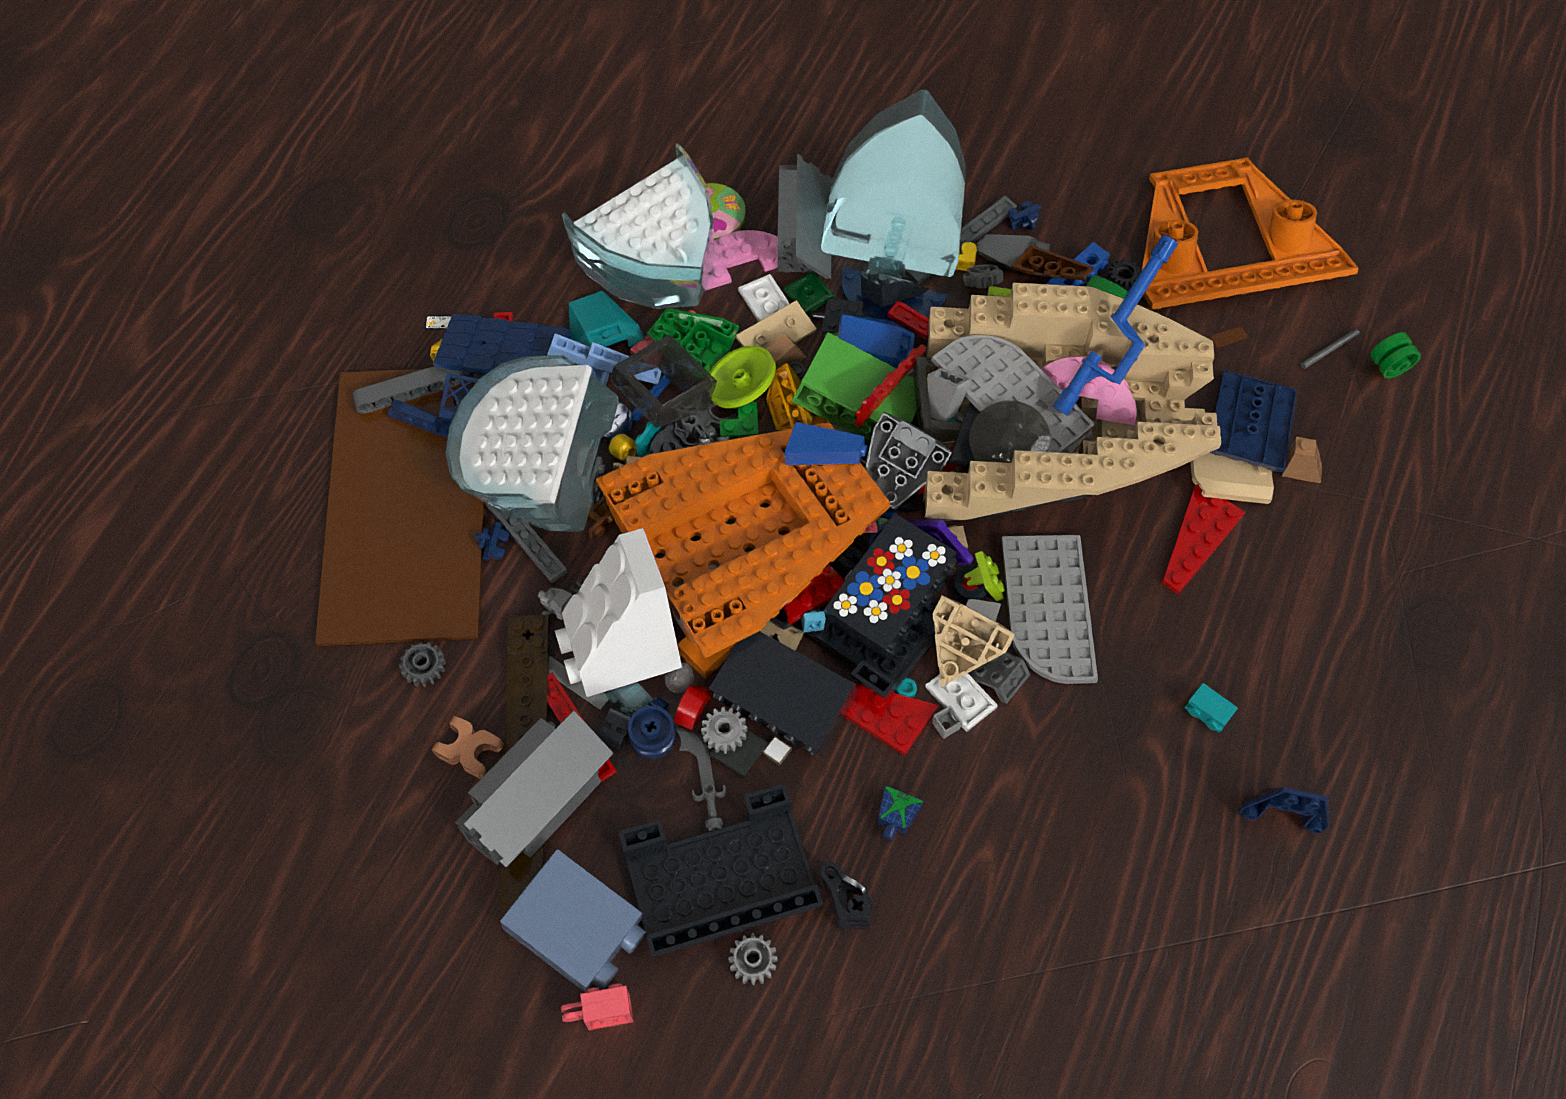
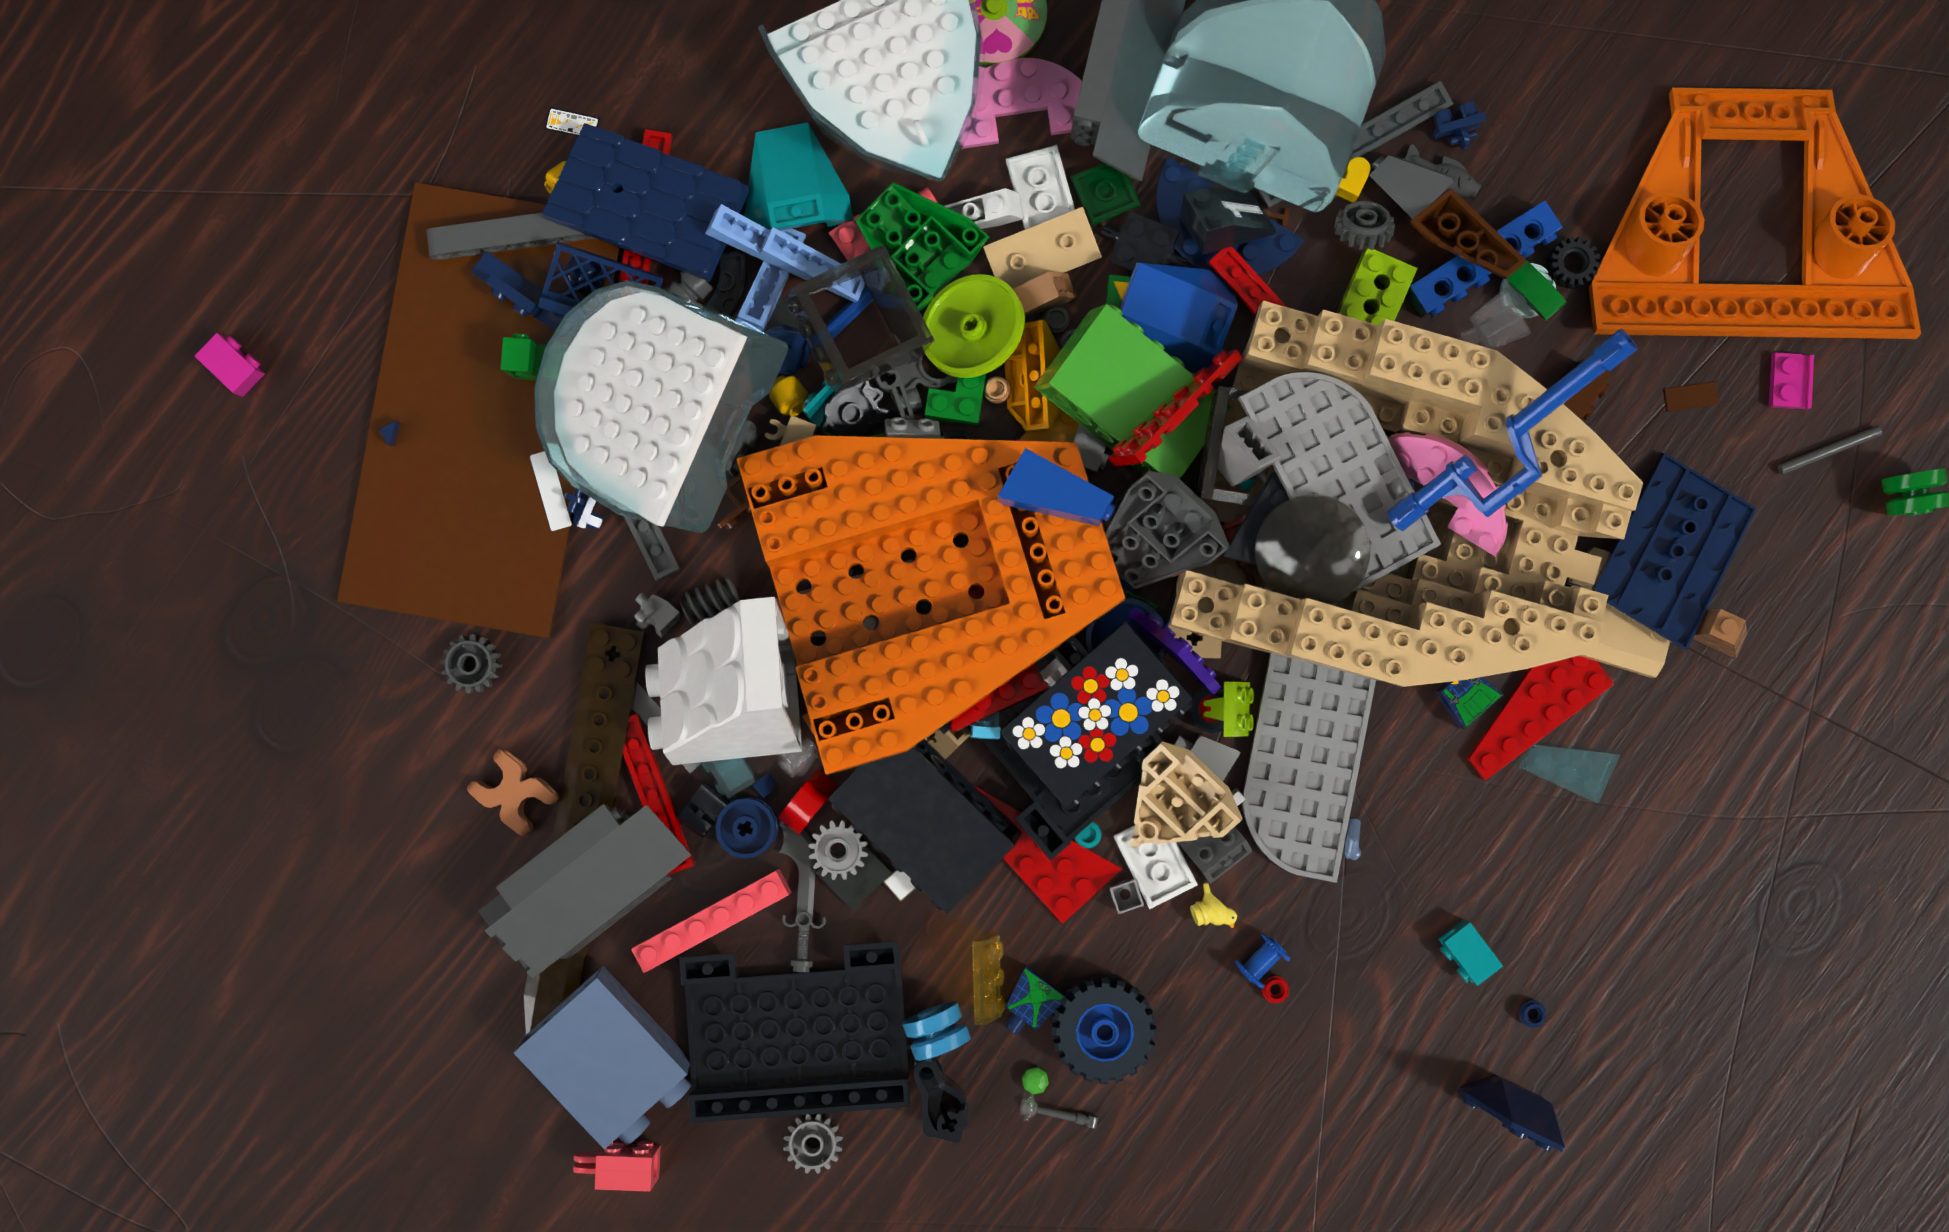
camera: 15 degrees right, 25 degrees up
none -> dark pink brick [195,333,265,397]
none -> dark blue piece [380,421,401,447]
none -> green brick [501,334,567,382]
none -> white sticker [530,450,572,531]
none -> coral brick [631,868,791,973]
none -> dark azure wheel [902,1001,971,1061]
none -> white slope [945,188,1023,229]
none -> clear yellow plate [972,935,1005,1025]
none -> light nougat plate [984,377,1010,404]
none -> dark grey piece [1019,1094,1099,1128]
none -> bright green tile [1022,1066,1049,1094]
none -> black wheel [1051,974,1157,1084]
none -> light yellow animal [1190,882,1237,928]
none -> blue hose [1235,933,1290,988]
none -> red plate [1261,975,1289,1003]
none -> sand blue arm [1343,819,1361,860]
none -> torso [1436,677,1504,729]
none -> dark blue plate [1518,1000,1547,1028]
none -> clear light blue wing [1522,745,1620,804]
none -> dark pink plate [1769,353,1814,410]

